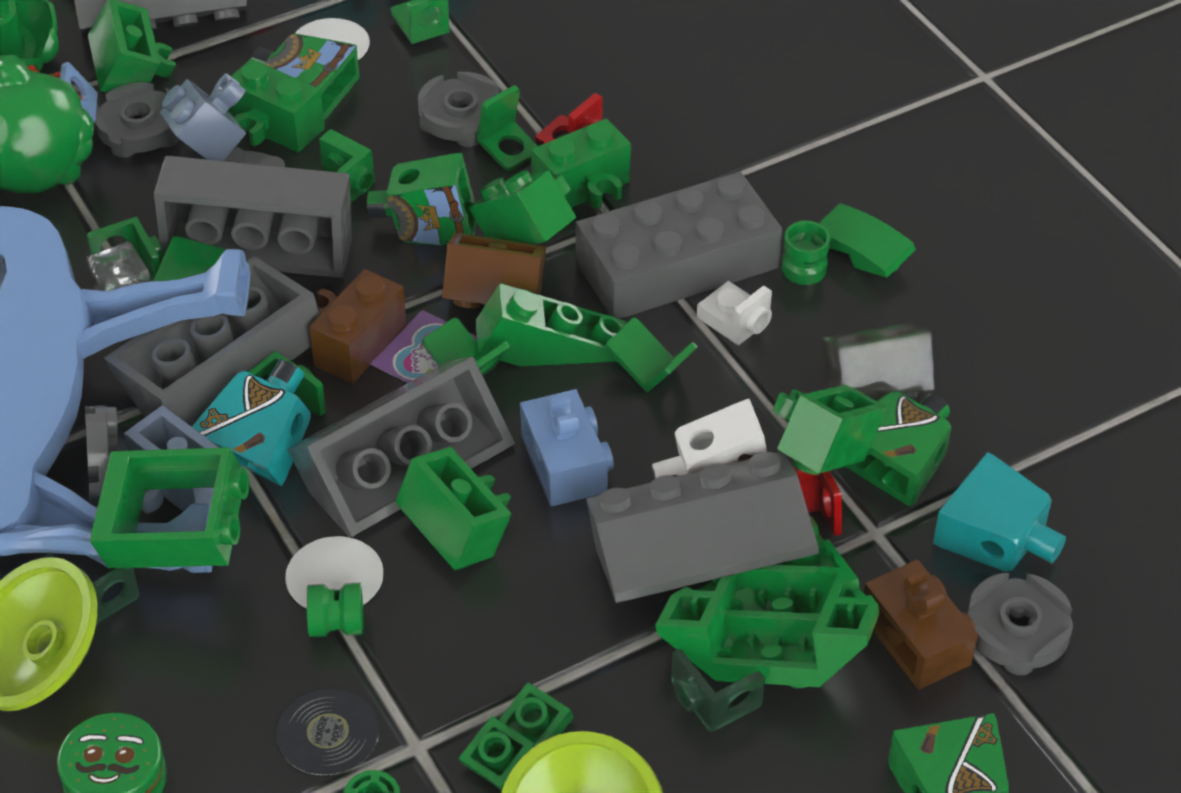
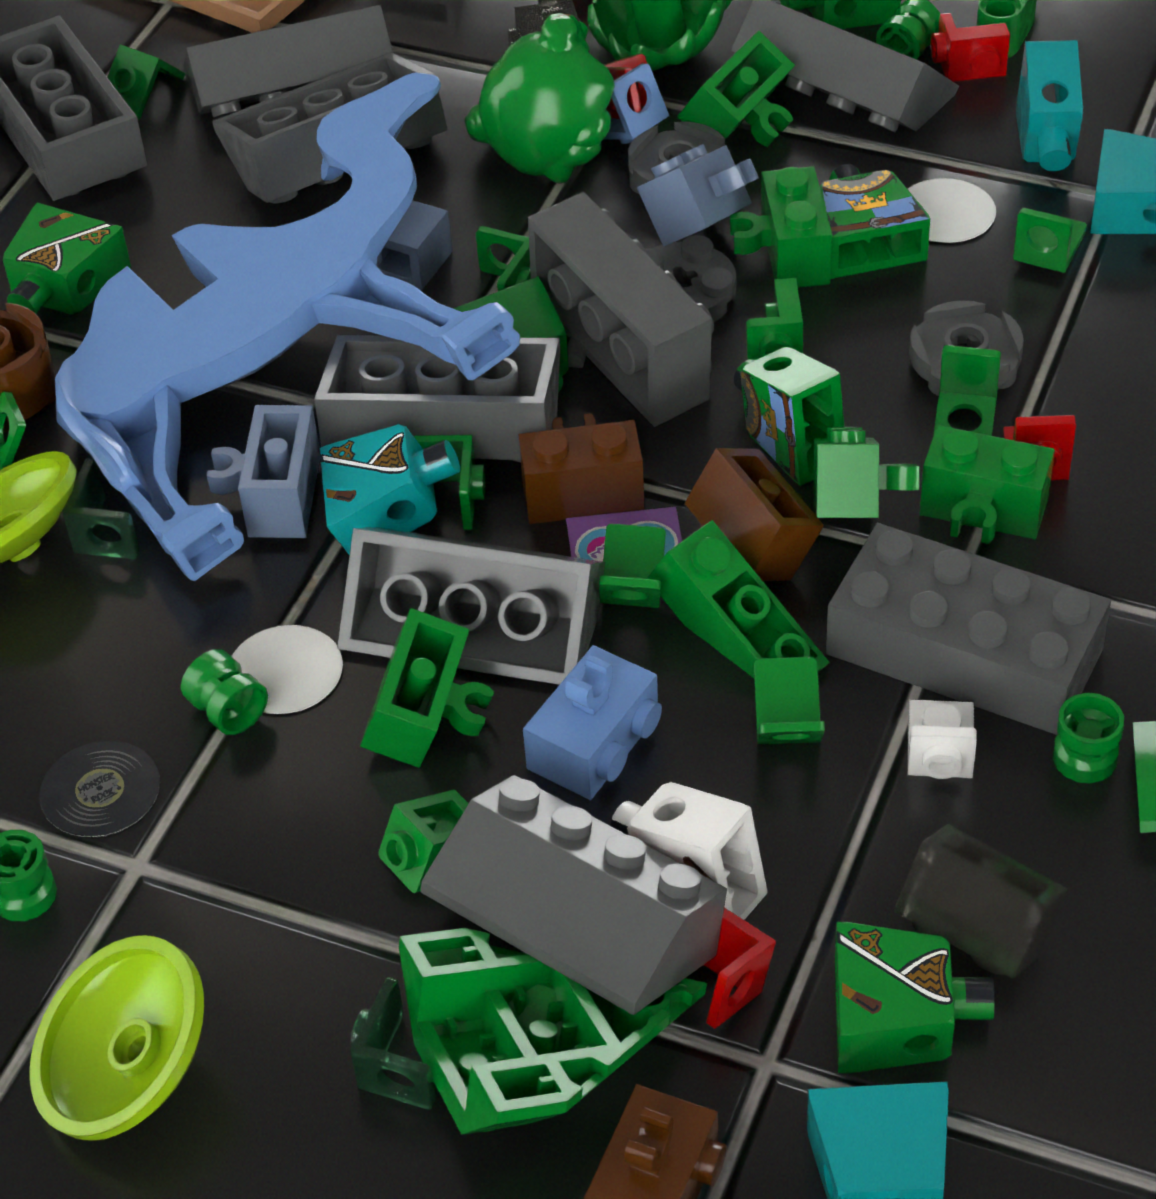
camera: 55 degrees right, 0 degrees up
dark grey plate [85,405,118,507] -> none
clear plate [87,241,150,291] -> none
green window [90,447,249,568] -> none
green slope [458,682,574,790] -> none
green brick [772,384,887,475] -> none
none -> green bracket [379,789,469,893]

